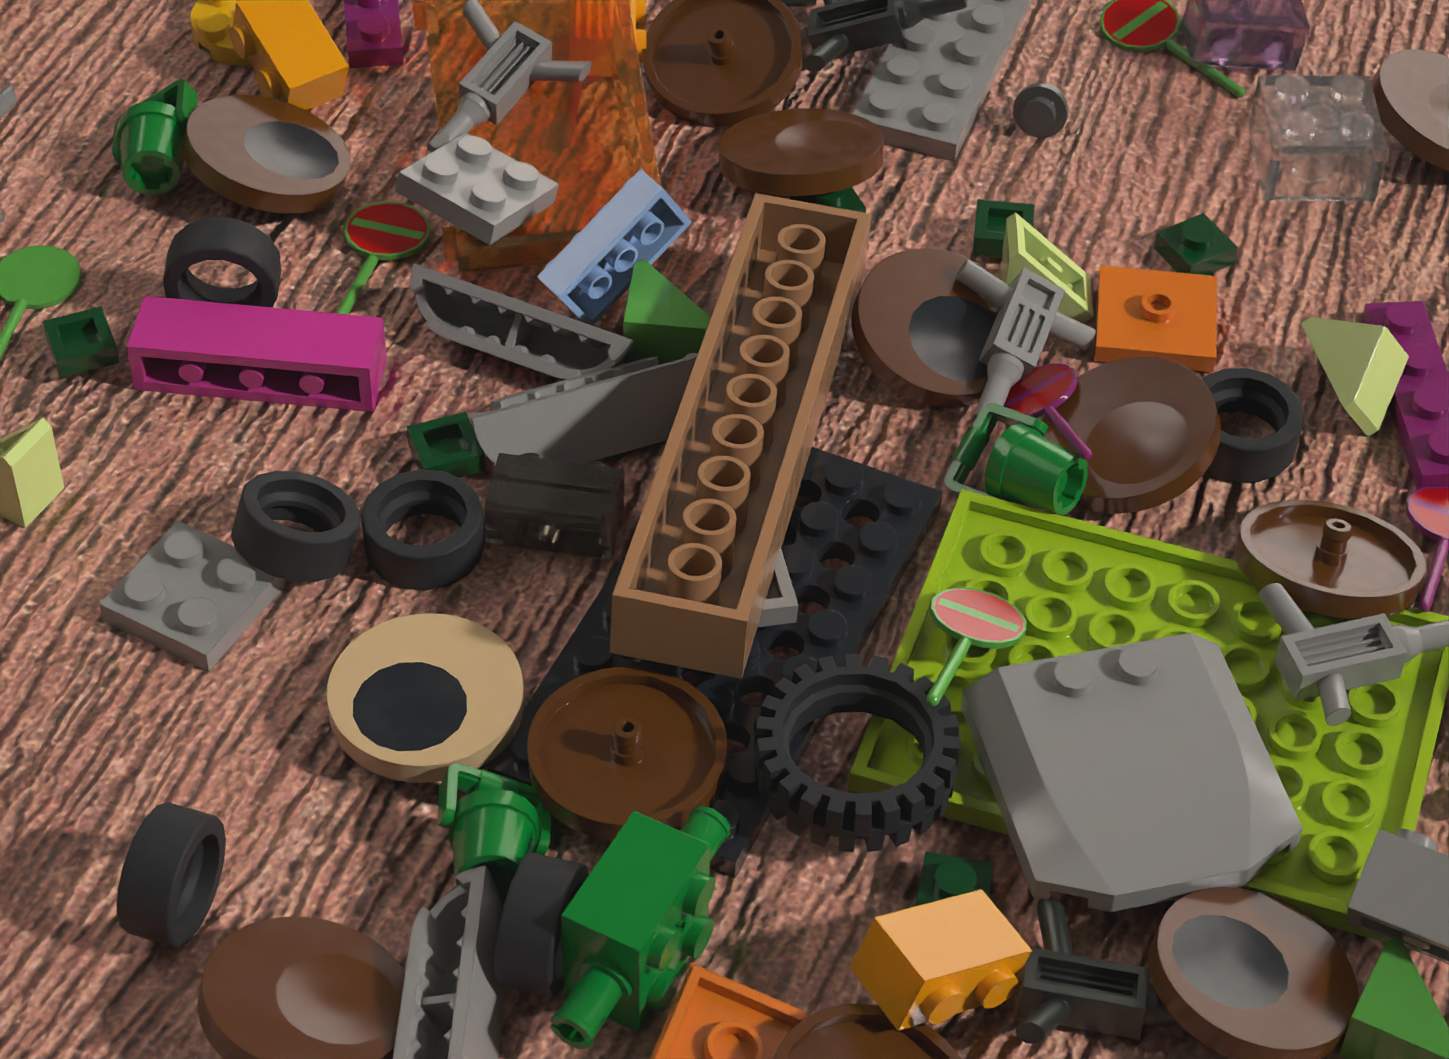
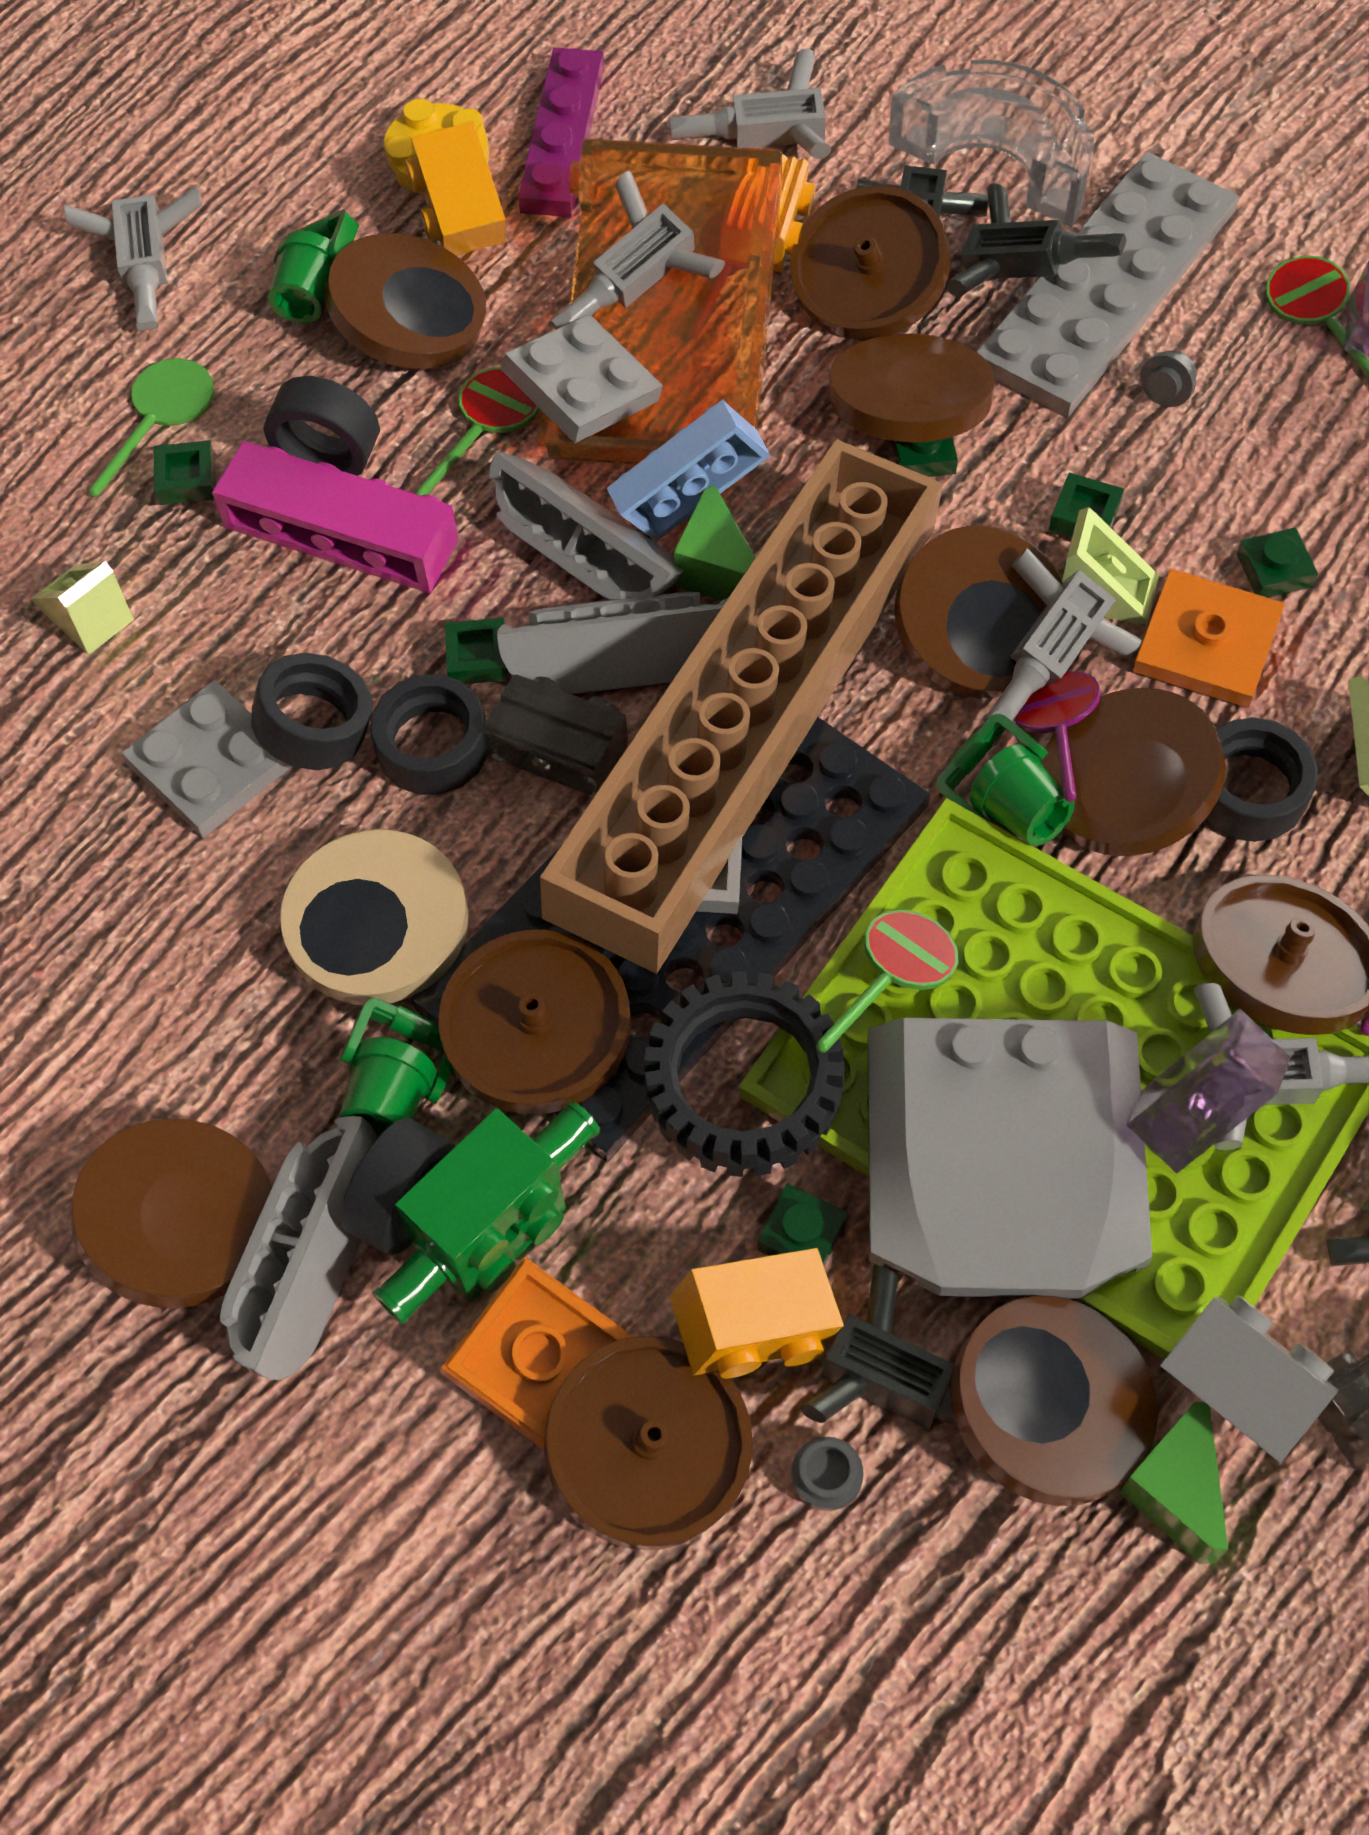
camera: 20 degrees right, 15 degrees up
black tyre [116,802,226,948] -> none
none -> brick [1127,1009,1291,1174]

